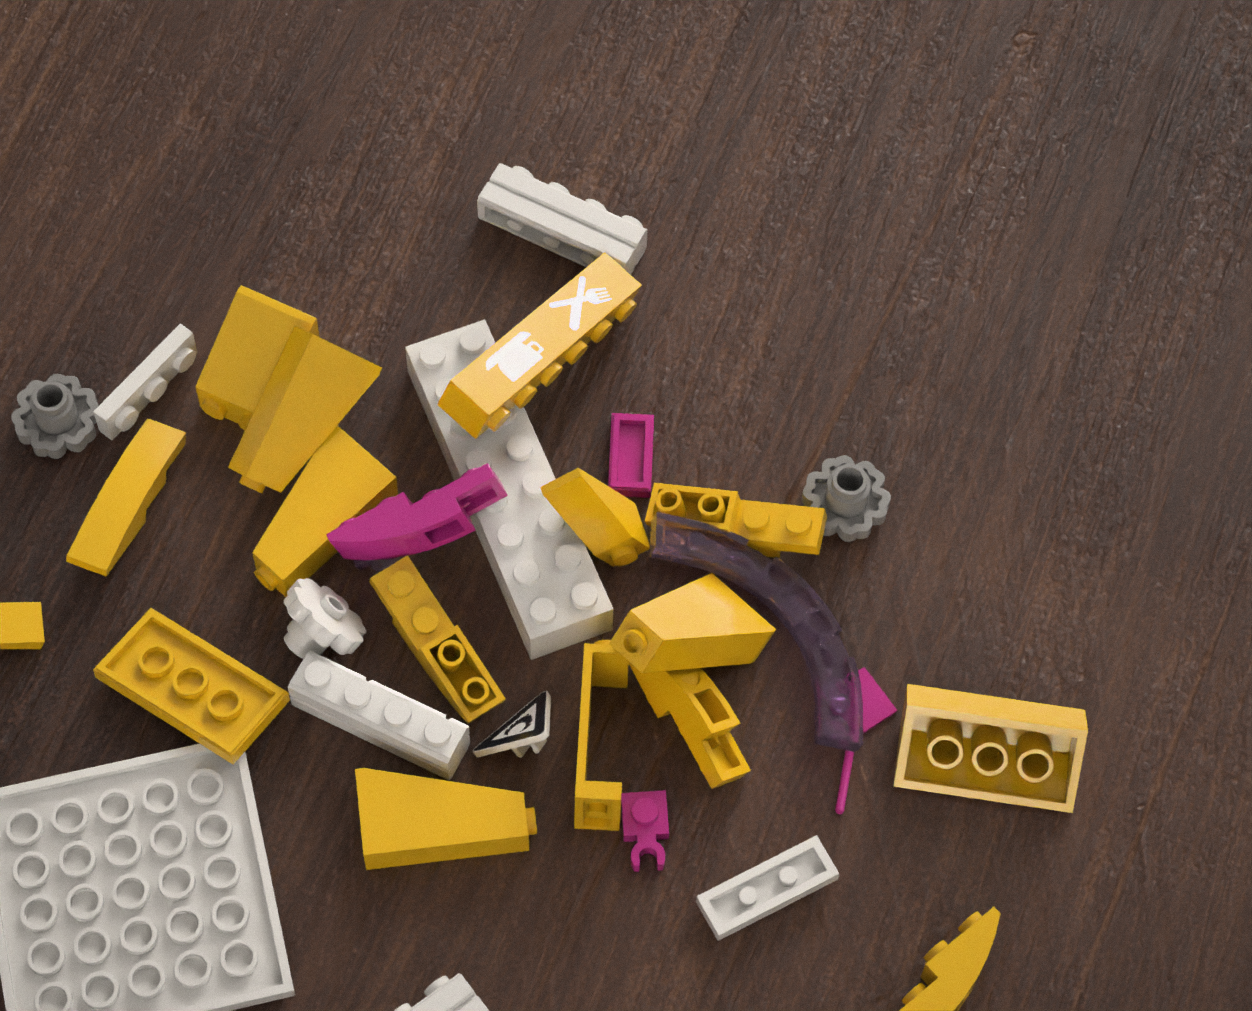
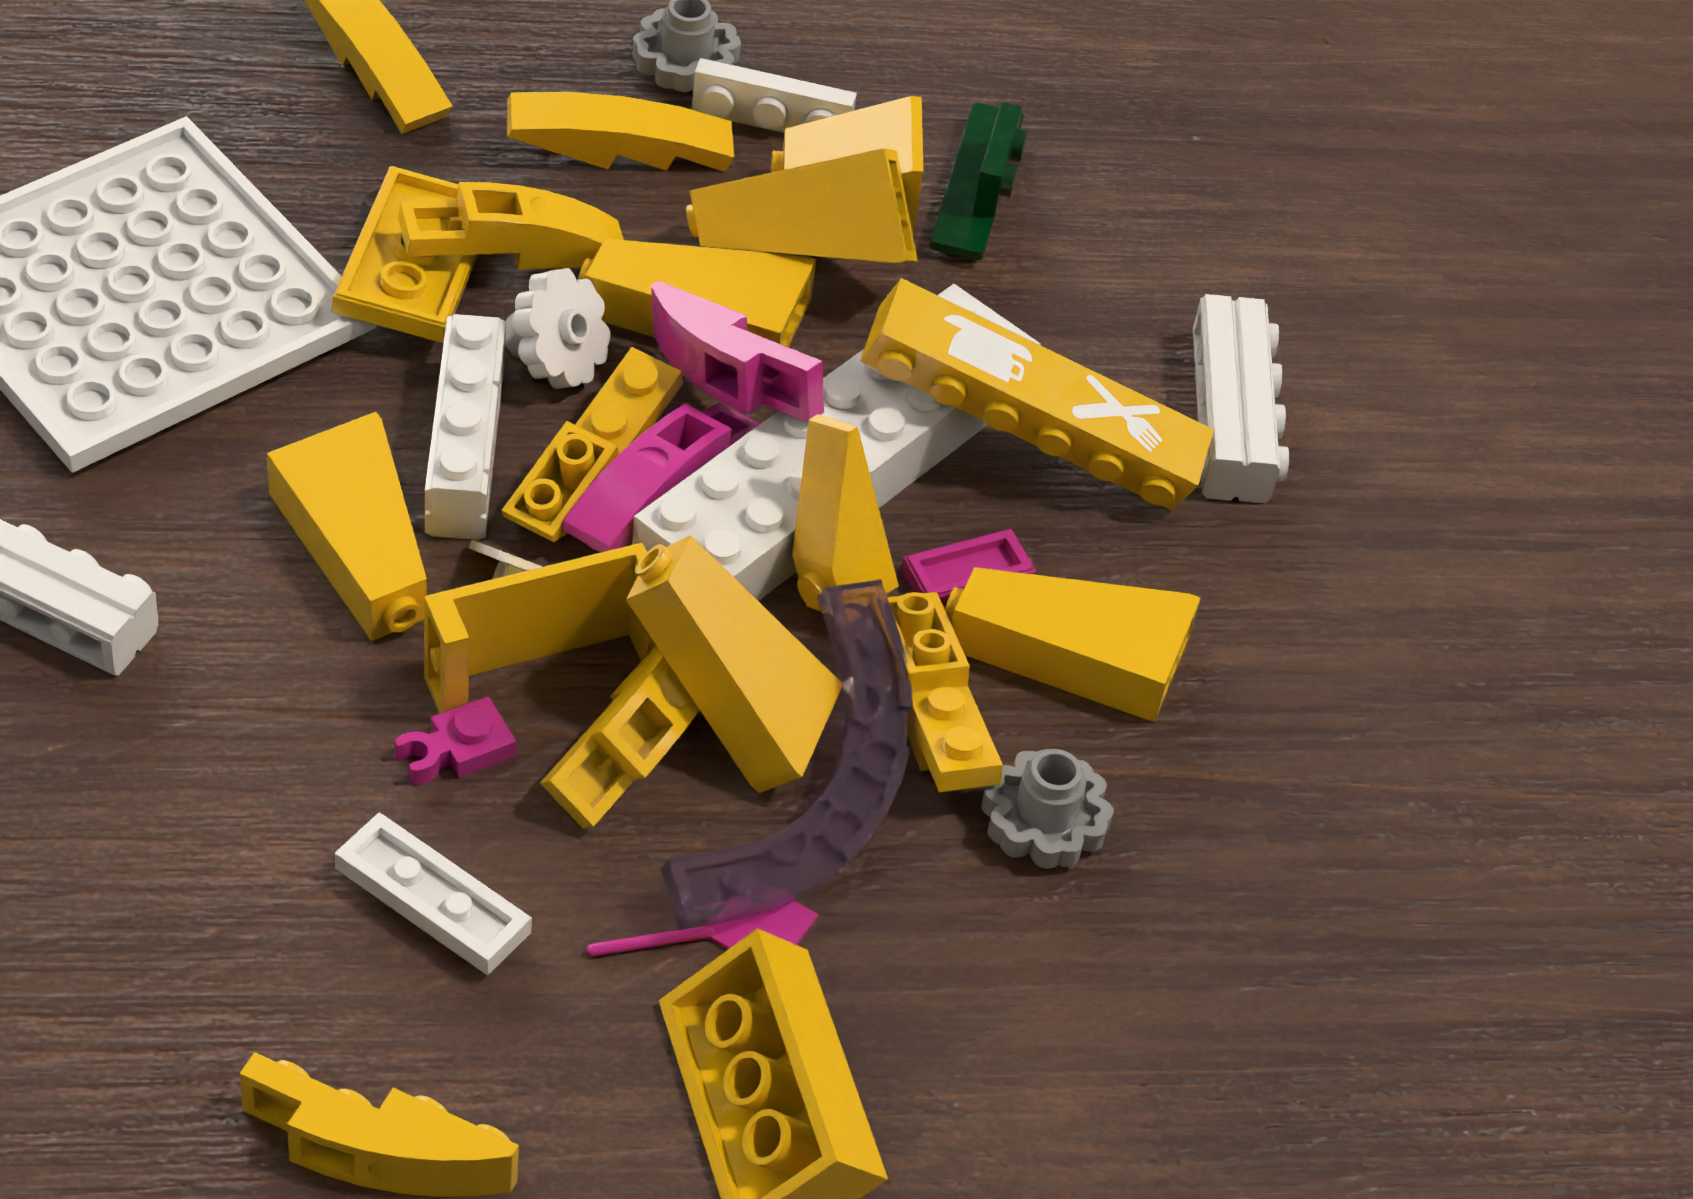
camera: 60 degrees right, 15 degrees down
none -> yellow slope [398,182,624,270]
none -> dark pink slope [562,402,760,553]
none -> dark green bracket [930,102,1028,260]
none -> yellow slope [945,567,1201,723]

